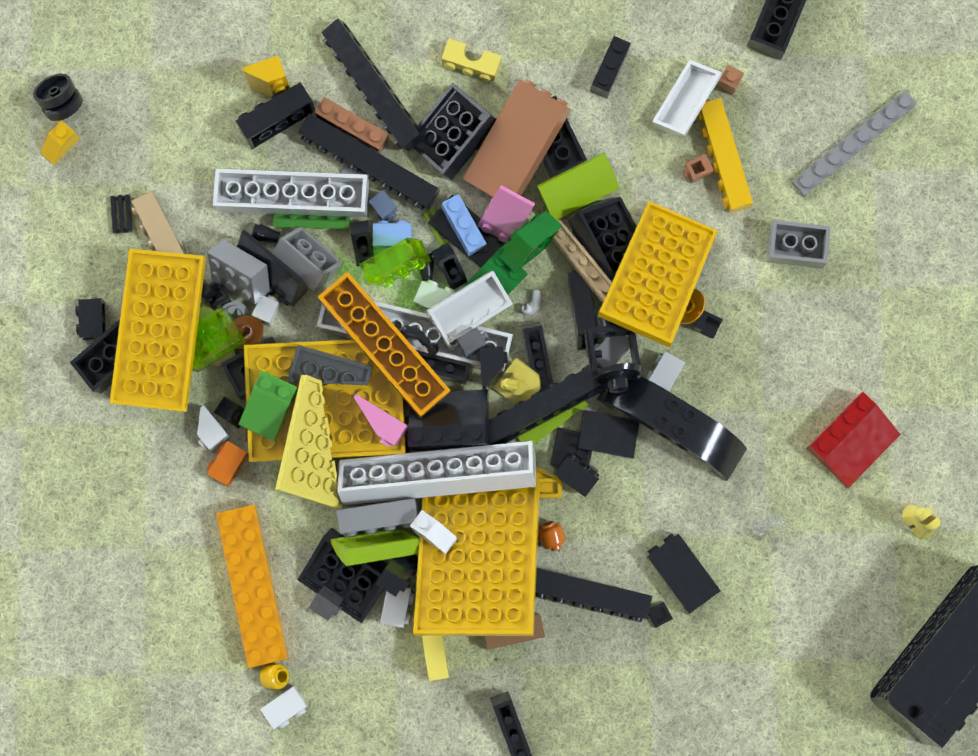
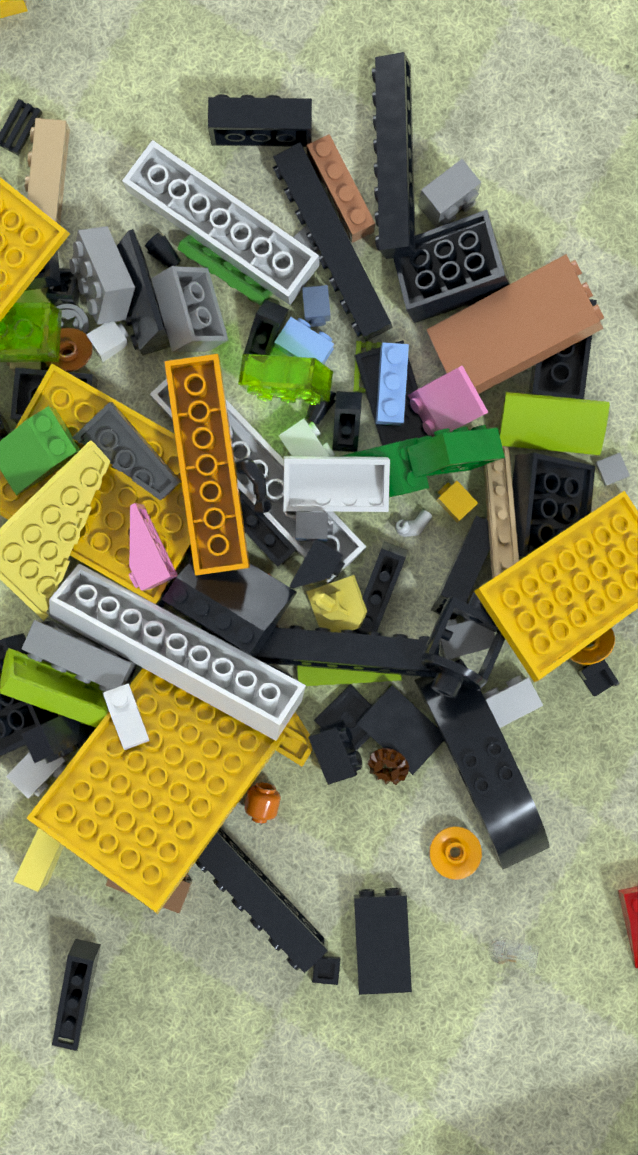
camera: 35 degrees right, 5 degrees up
yellow slope [242,56,290,98] -> none
light yellow arch [441,38,502,82] -> none
none -> reddish brown gear [367,748,409,785]
none -> light grey brick [418,159,481,228]
none -> light orange dish [429,826,482,880]
none -> yellow brick [437,481,478,523]
none -> light grey tile [595,453,630,486]

